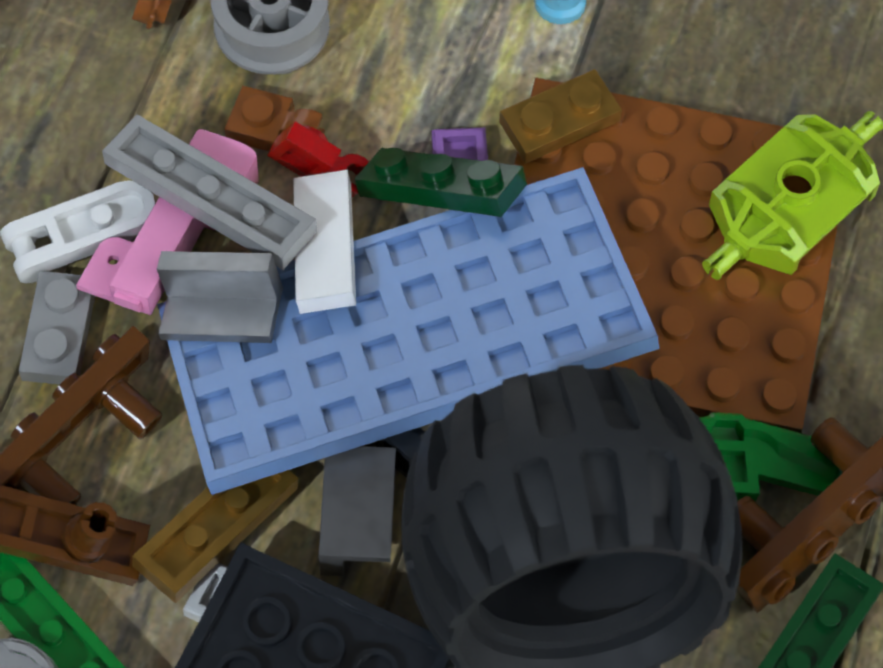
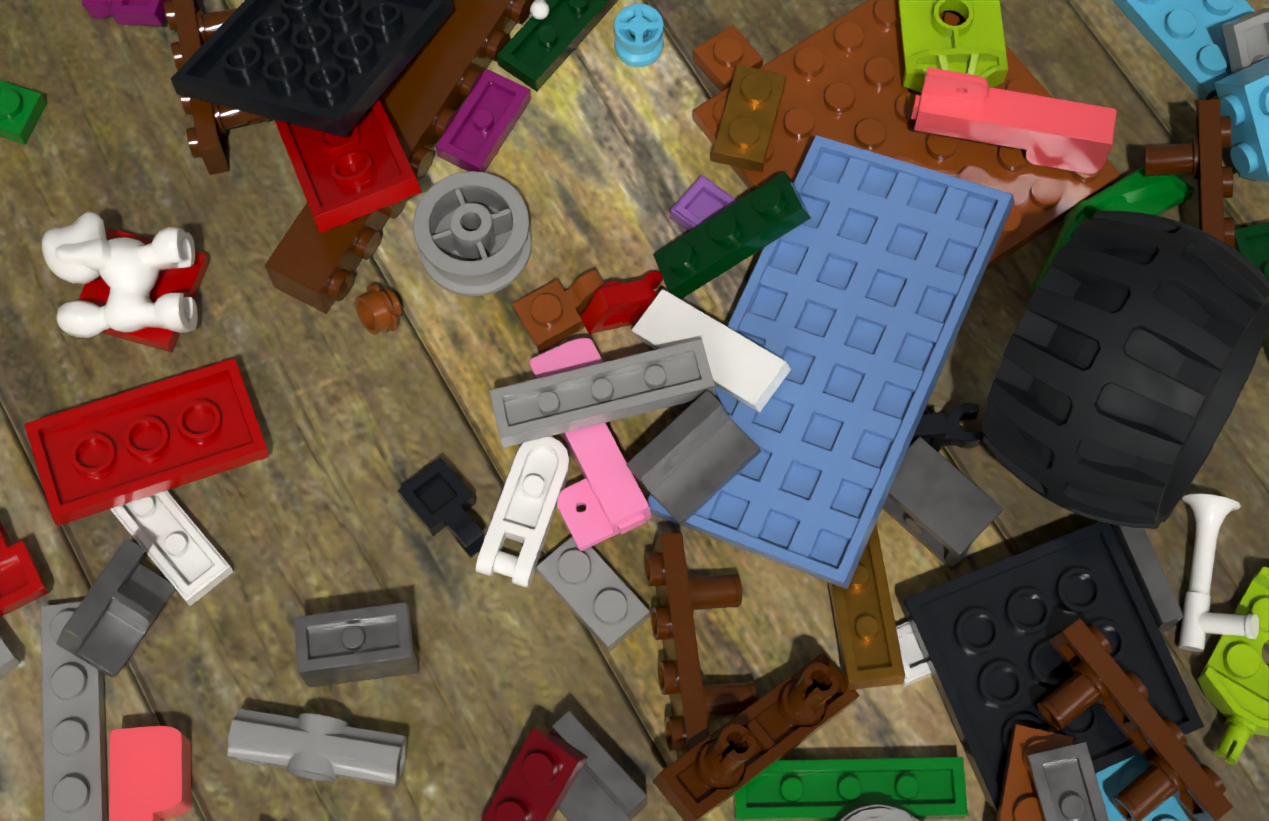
camera: 45 degrees left, 5 degrees up
none -> black plate [397,458,484,558]
none -> dark orange plate [693,24,763,92]
none -> coral piece [911,67,1117,174]

